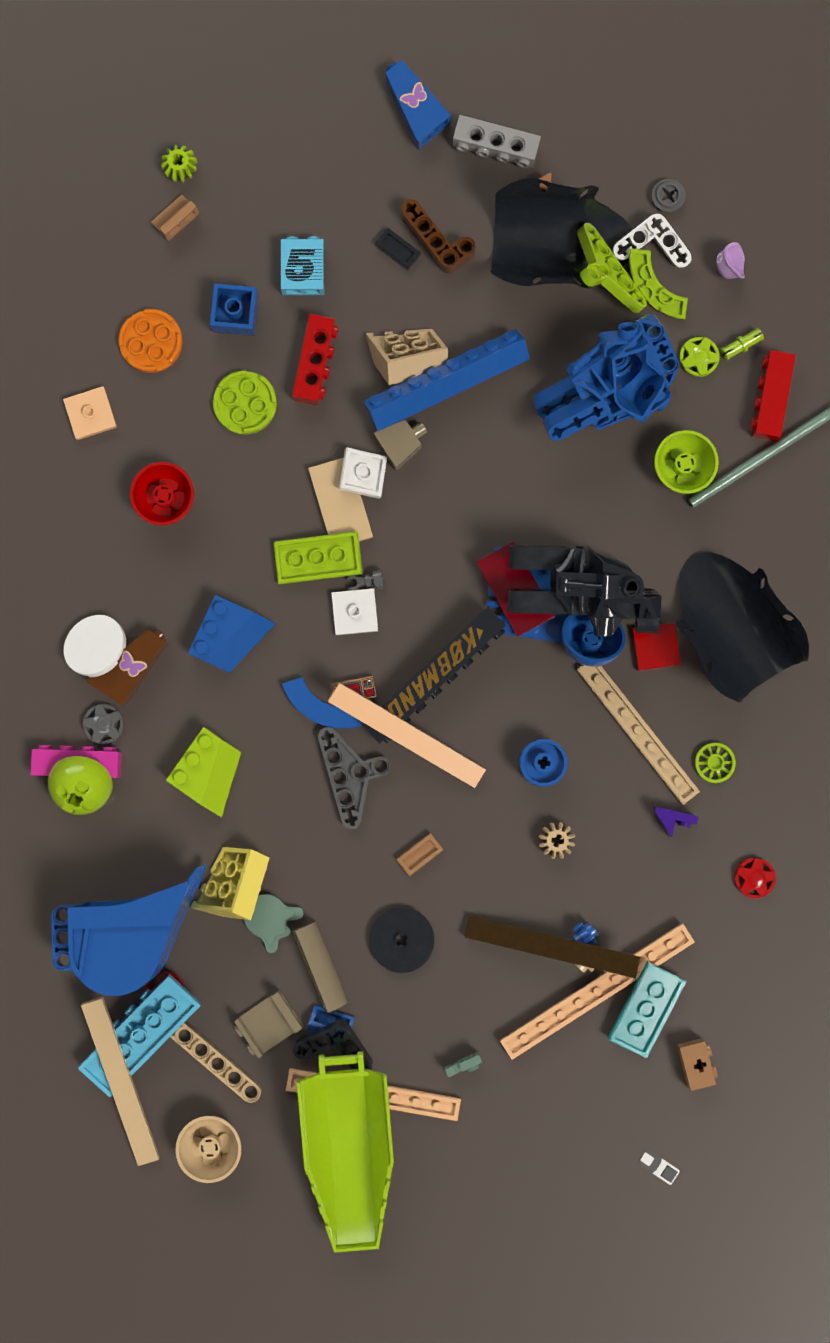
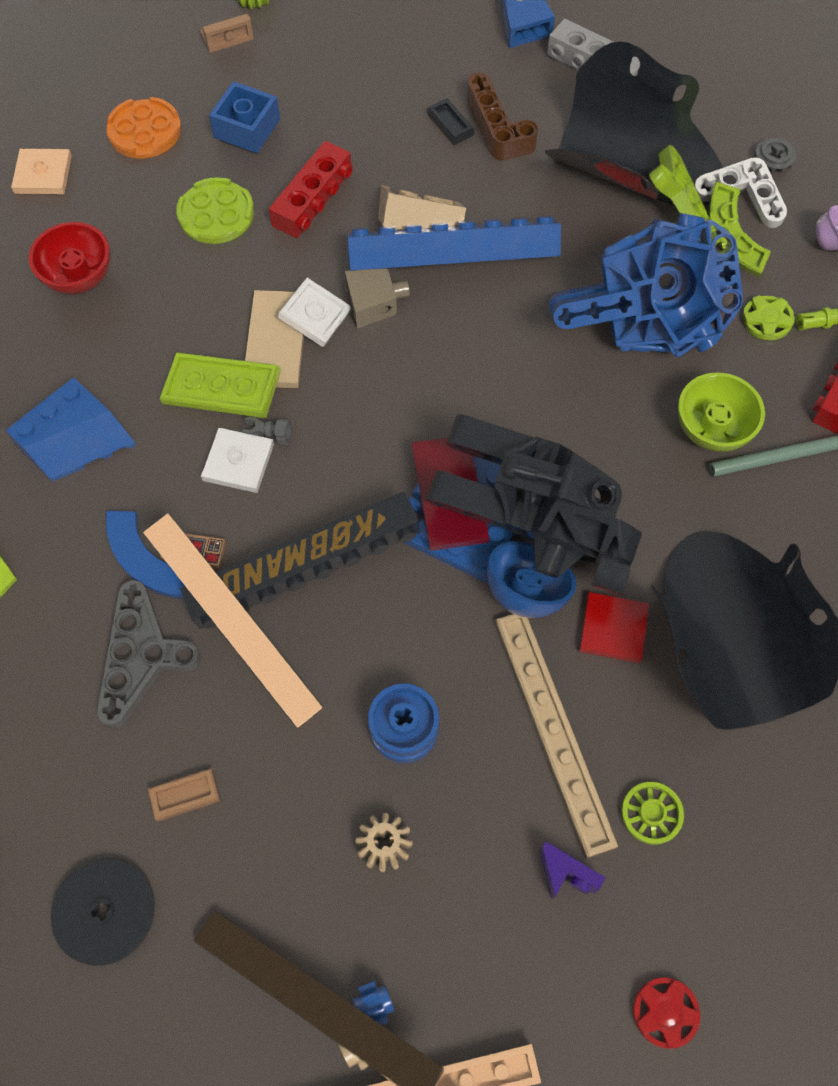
camera: 20 degrees right, 20 degrees down
medium azure panel [281,236,324,295] -> none

